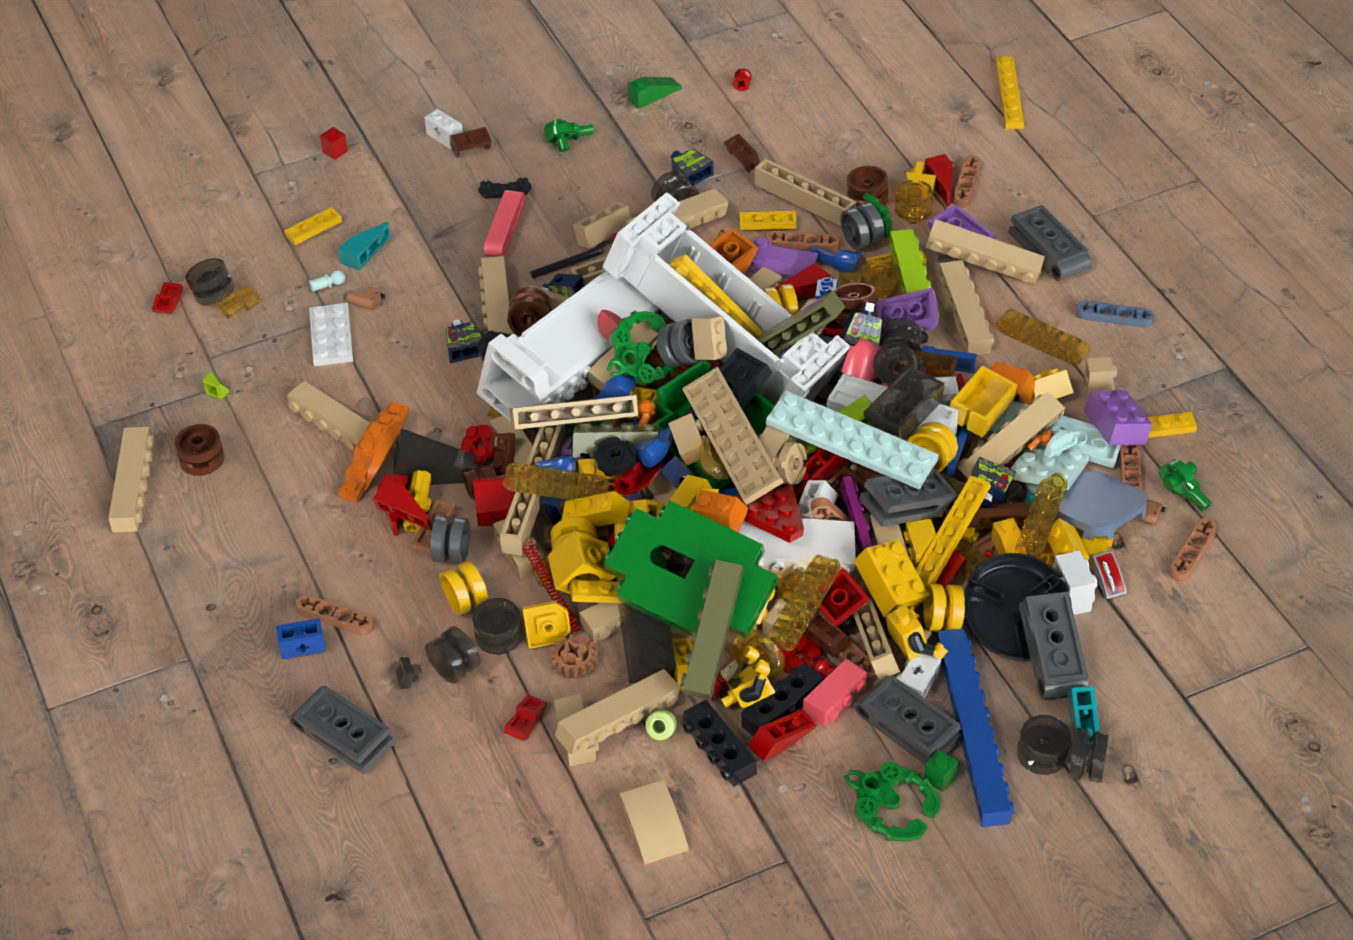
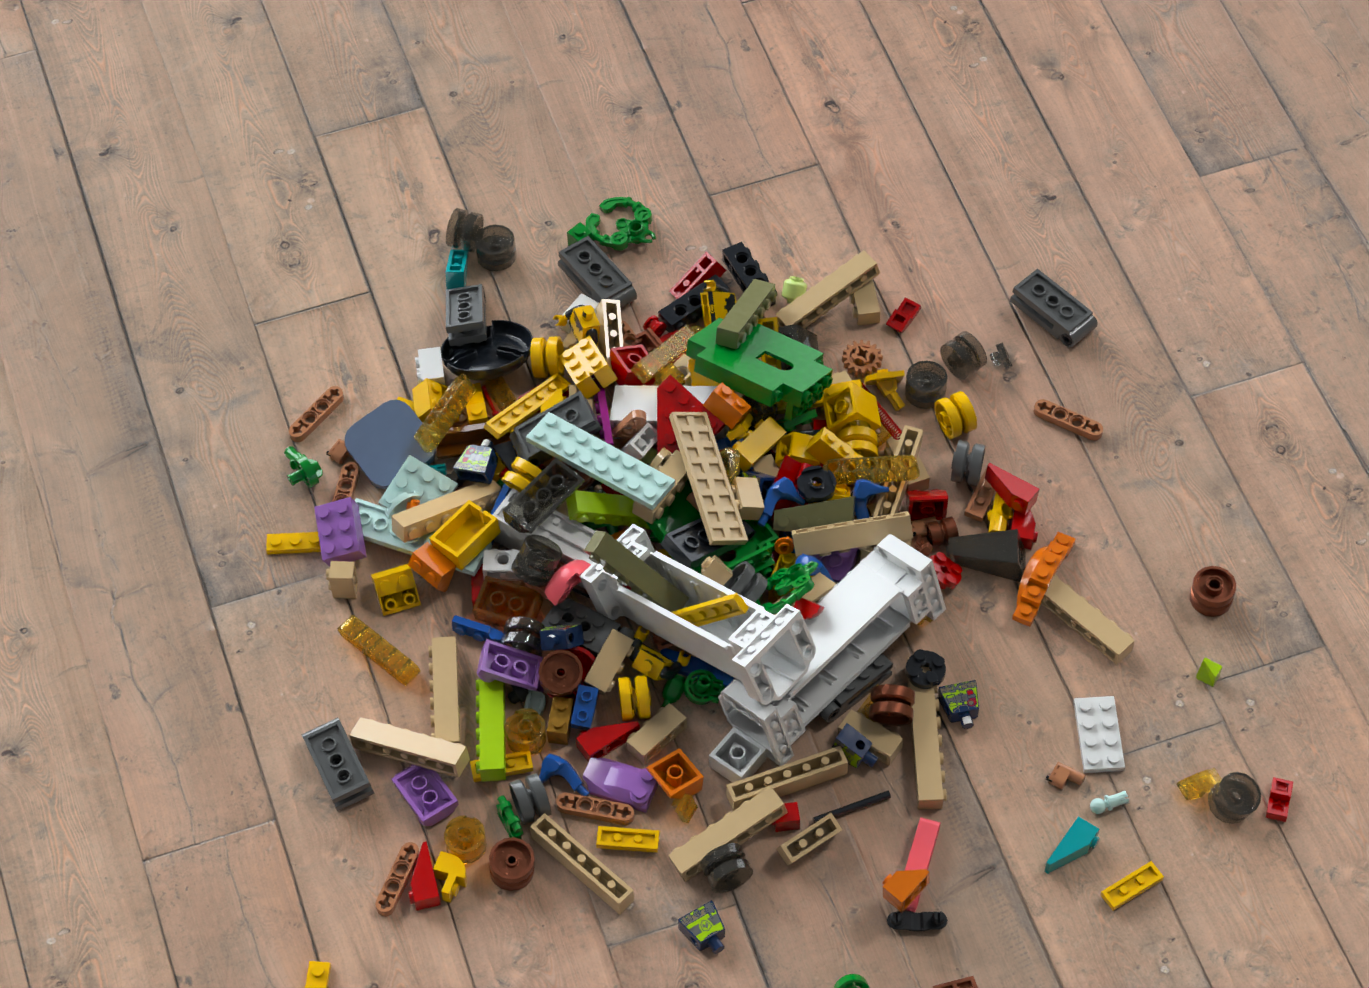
camera: 175 degrees left, 10 degrees up
tan brick [108,427,155,532] -> none
blue brick [276,618,326,659] -> none
tan slope [620,780,689,864] -> none
copper hinge [724,133,760,172] -> none
coral brick [803,659,868,727] -> none
blue brick [937,628,1014,827] -> none
sand blue beam [1076,301,1154,328] -> none
slope [1091,550,1127,599] -> none
none -> orange slope [882,869,930,913]

